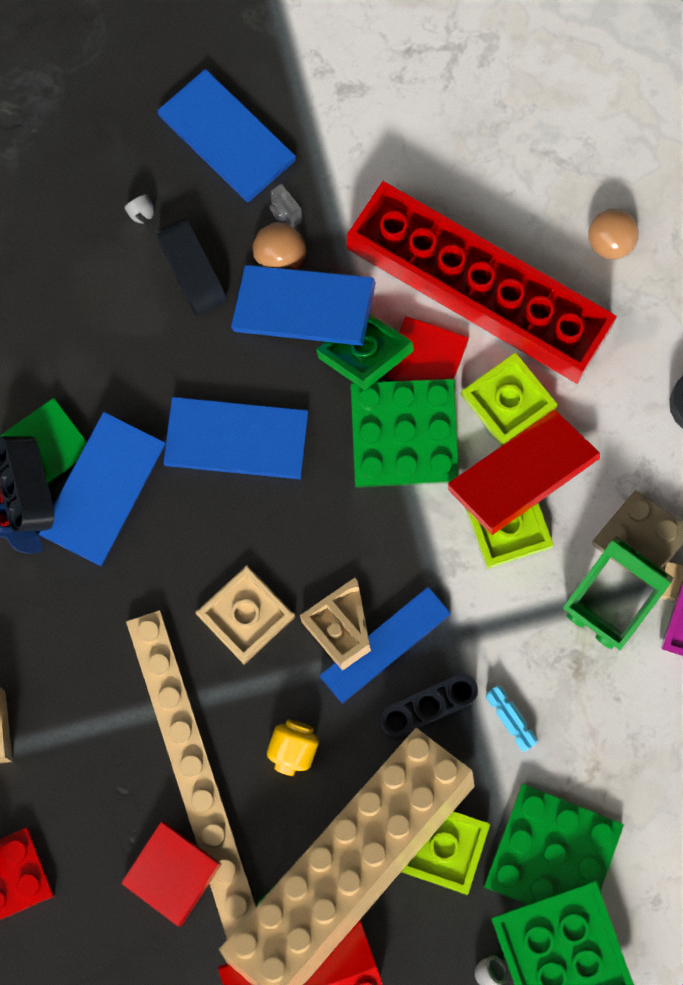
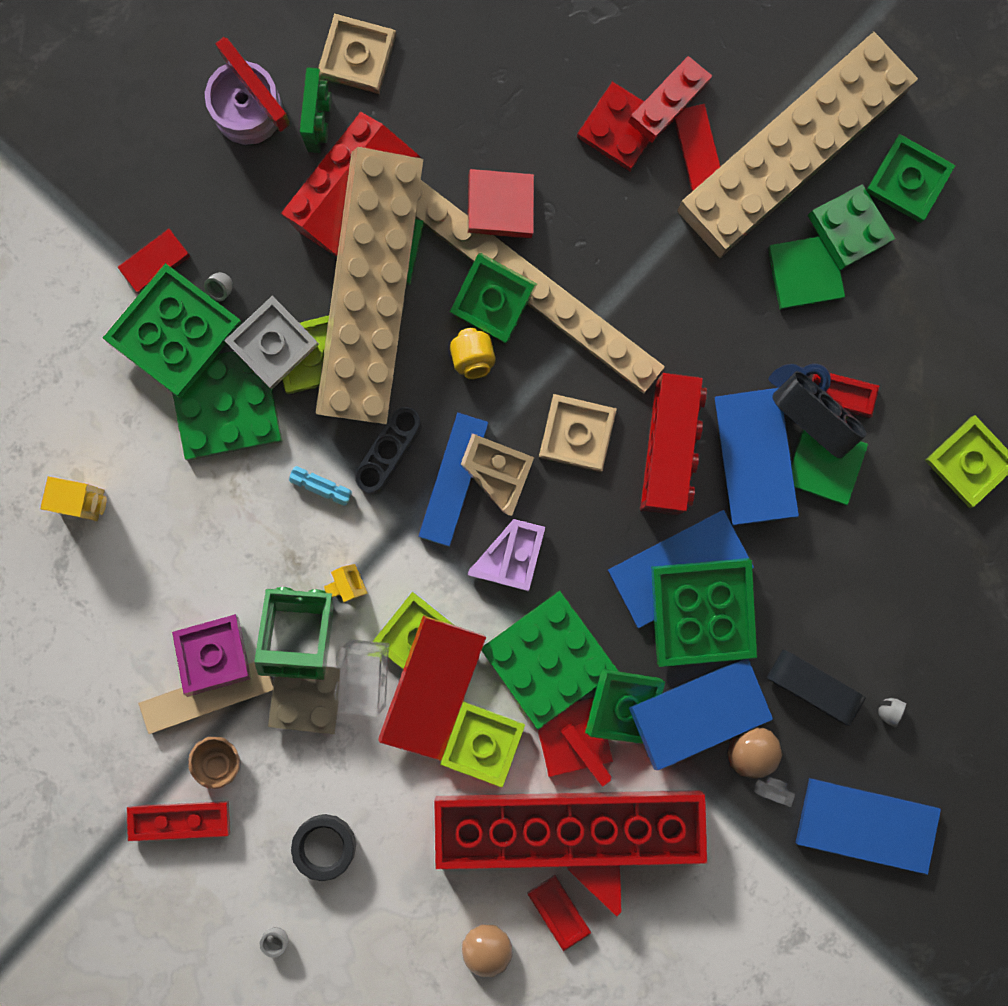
camera: 145 degrees right, 10 degrees up
none -> light grey plate [224,295,319,390]
none -> yellow tile [324,564,368,602]
none -> clear brick [335,639,389,717]
none -> green plate [450,253,537,343]
none -> lavender wing [468,519,545,591]
none -> red tile [527,875,591,951]
none -> red tile [560,723,612,787]
none -> red slope [567,865,622,917]
none -> red brick [640,373,707,515]
none -> green plate [651,558,757,667]

